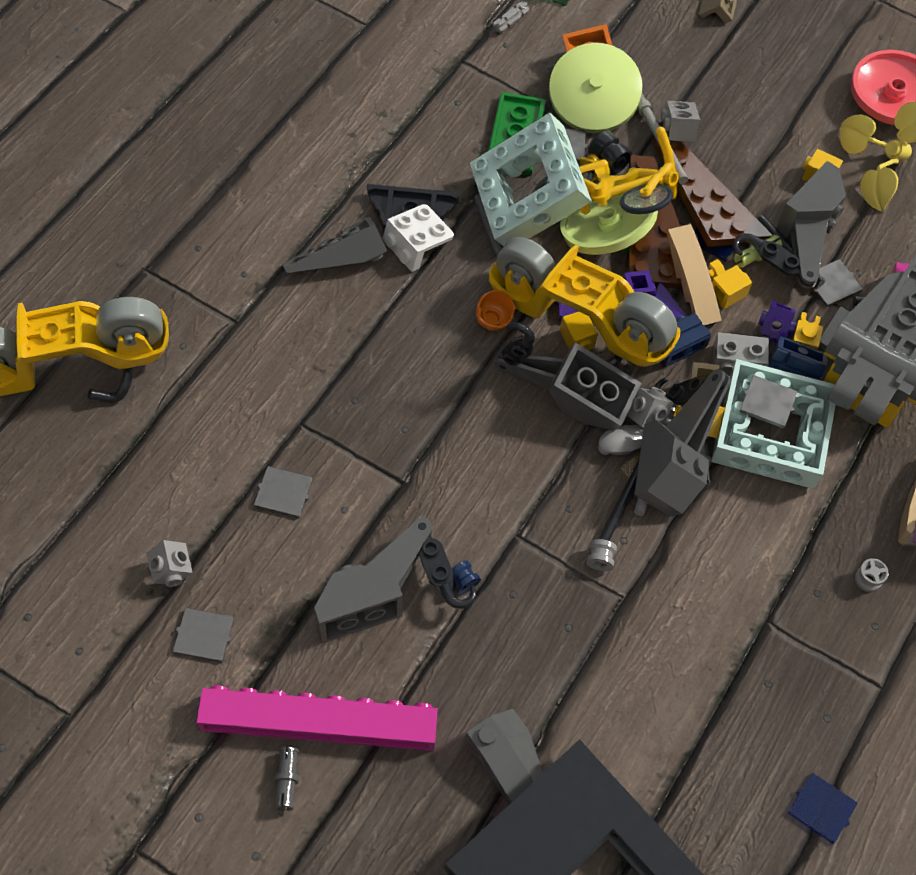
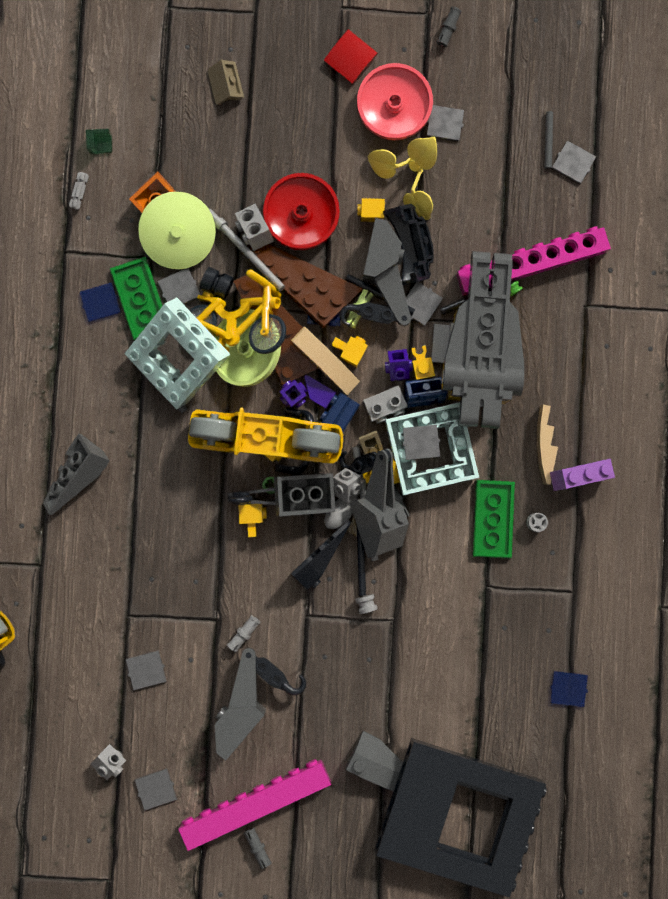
camera: 30 degrees left, 25 degrees up
black wing [367,184,459,231] -> none
white bracket [382,204,454,272] -> none
dark blue wheel [452,560,481,595] -> none
orange hair [476,290,516,331] -> none
none -> clear blue piece [80,282,121,322]
none -> light grey pin [227,615,261,652]
none -> yellow brick [238,504,267,537]
none -> red dish [263,173,340,250]
none -> black wedge [291,520,351,590]
none -> red slope [324,29,378,84]
none -> black windscreen [383,204,434,285]
none -> green tile [473,480,515,558]

